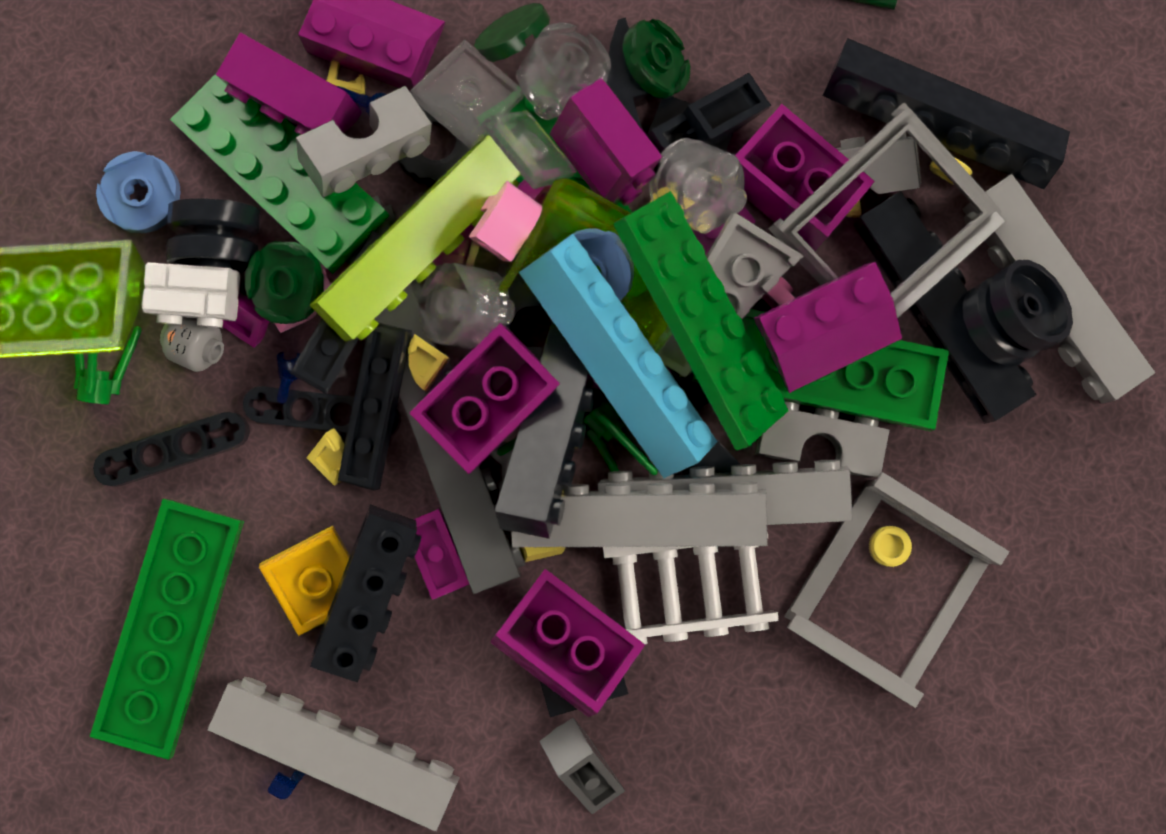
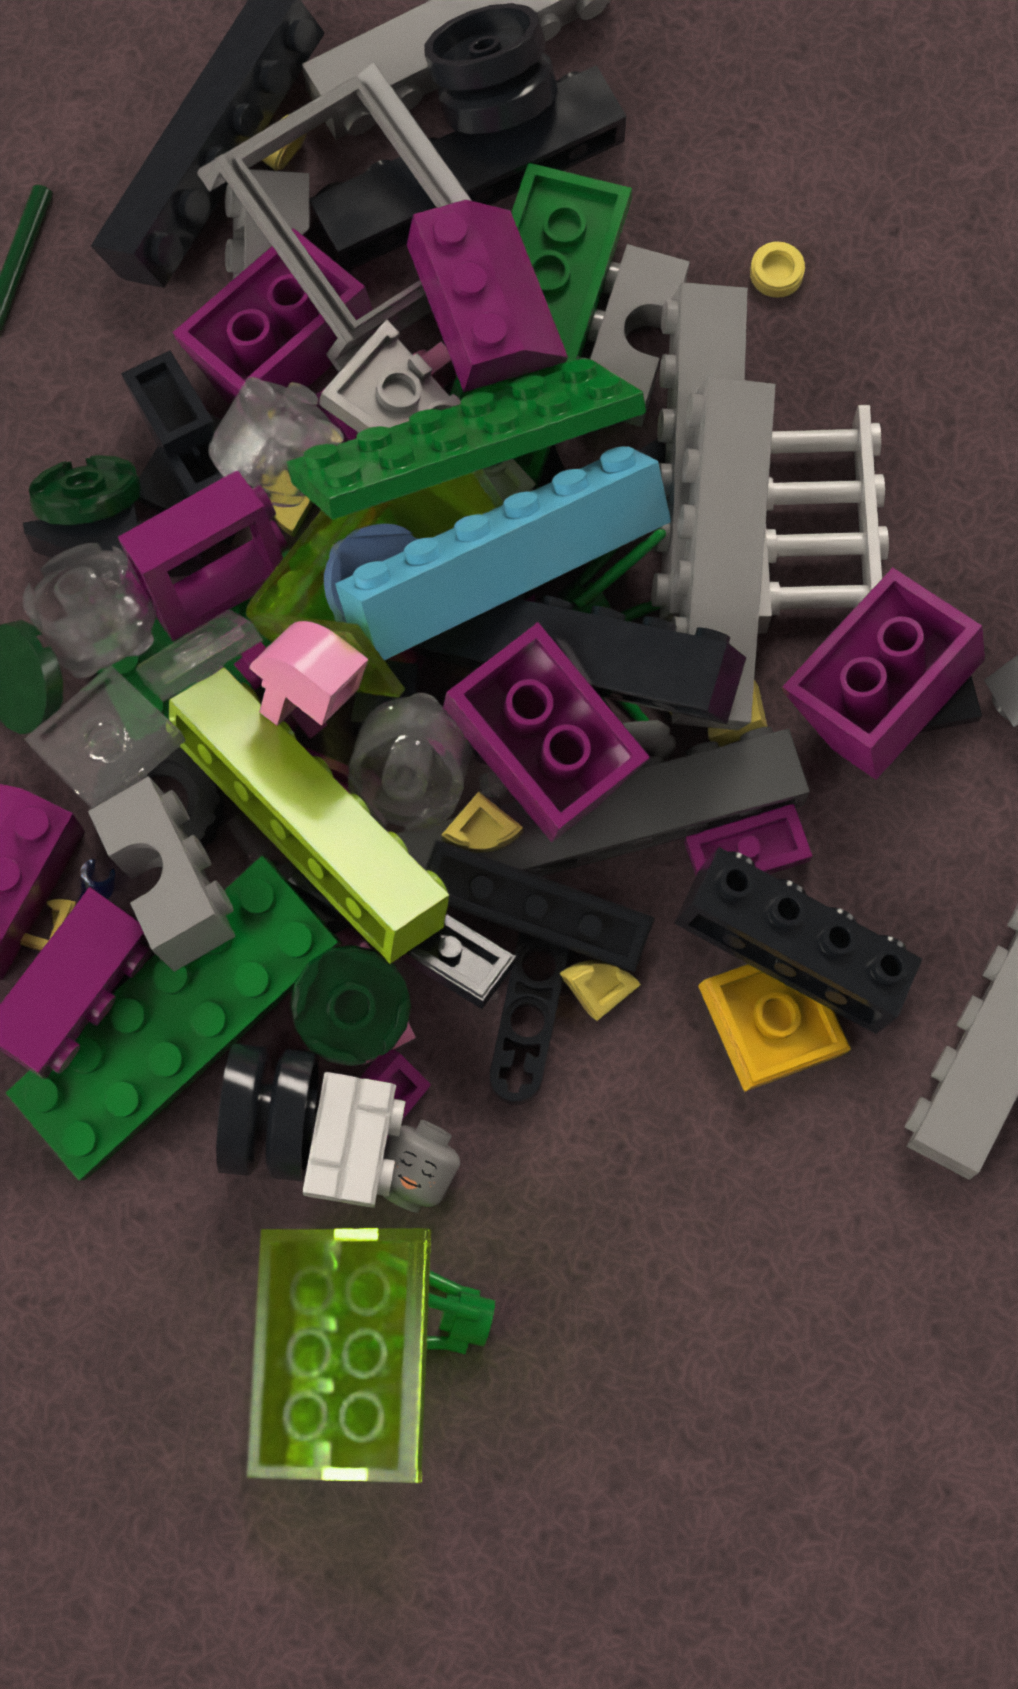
camera: 85 degrees left, 10 degrees down
green plate [90,498,244,760] -> none
black beam [93,412,250,487] -> none
medium blue plate [96,151,181,233] -> none
clear blue hand [277,352,301,403] -> none
light grey piece [784,472,1009,708] -> none

